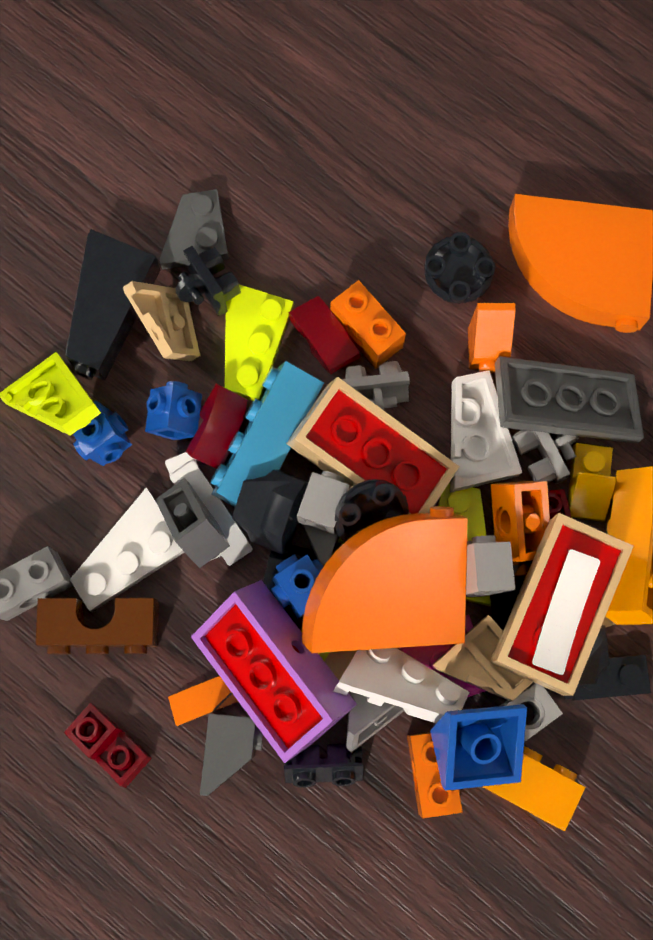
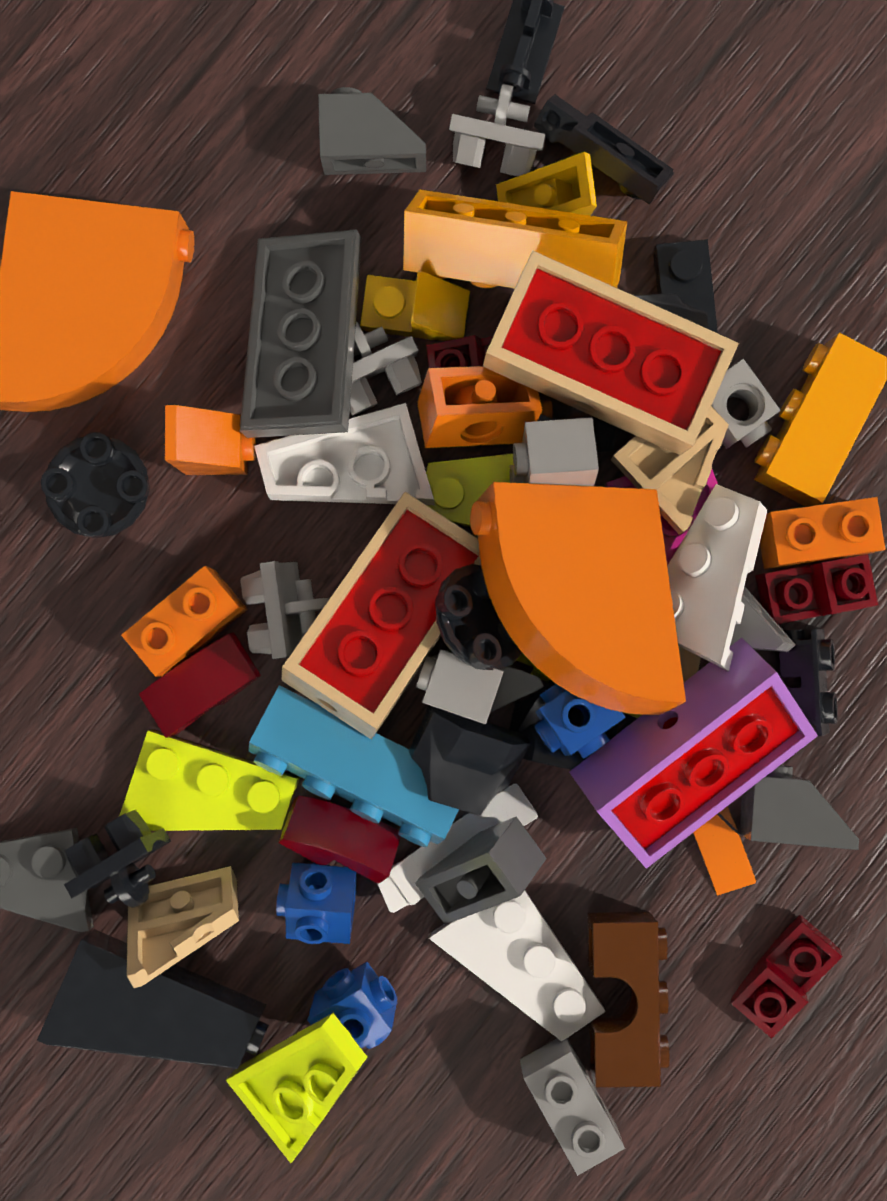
camera: 90 degrees left, 10 degrees up
blue slope [430,704,527,791] -> none
white sticker [532,550,600,675] -> none
none -> dark red slope [755,554,879,624]

